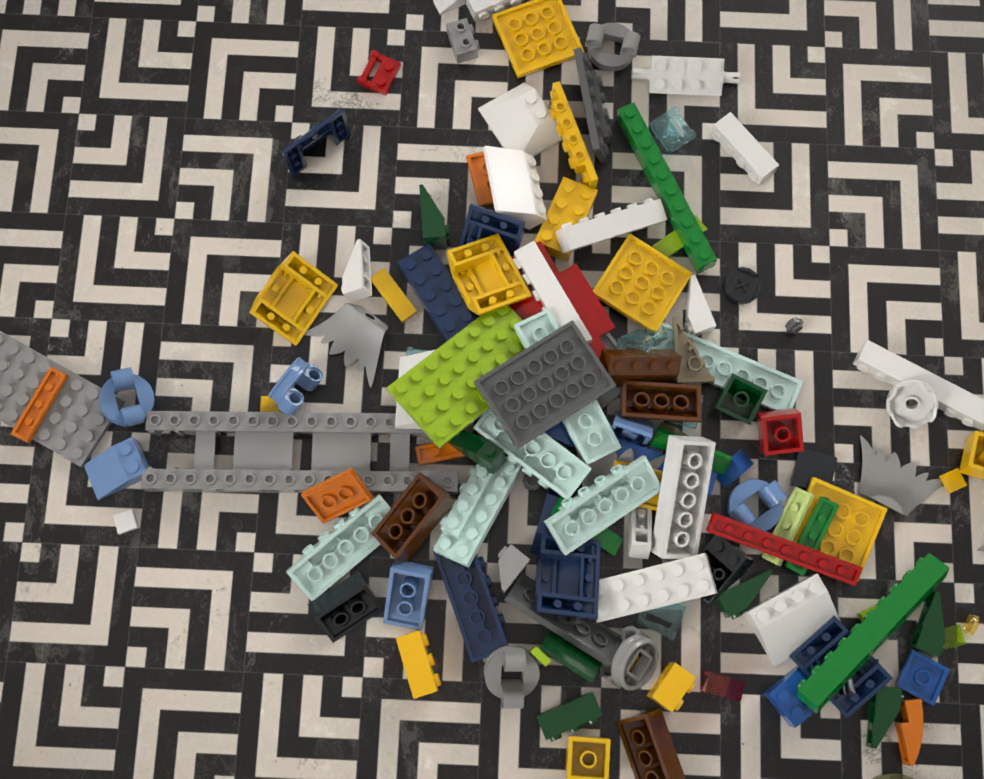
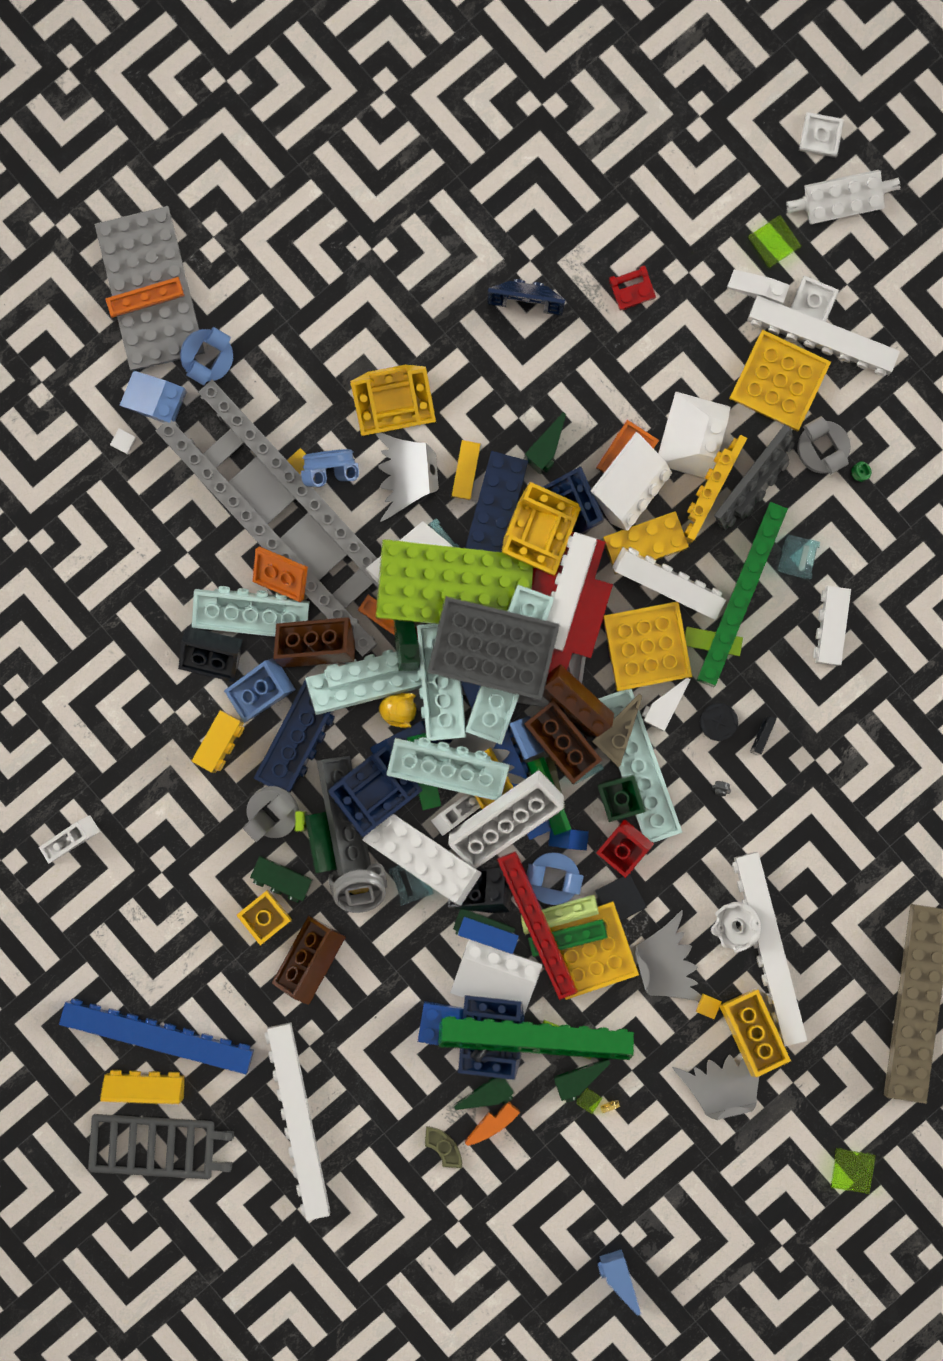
camera: 45 degrees right, 10 degrees up
white slope [341,239,372,302] -> none
light grey brick [446,18,480,64] -> none
light grey slope [498,544,530,593] -> none
clear light blue plate [616,329,668,352] -> none
white plate [631,56,741,96] -> none
yellow brick [646,662,696,712] -> none
clear red slope [701,671,745,702] -> none
blue plate [894,650,950,706] -> none
none -> yellow helmet [379,693,417,728]
none -> blue tile [458,917,519,954]
none -> black tile [750,716,777,755]
none -> green tile [852,462,872,482]

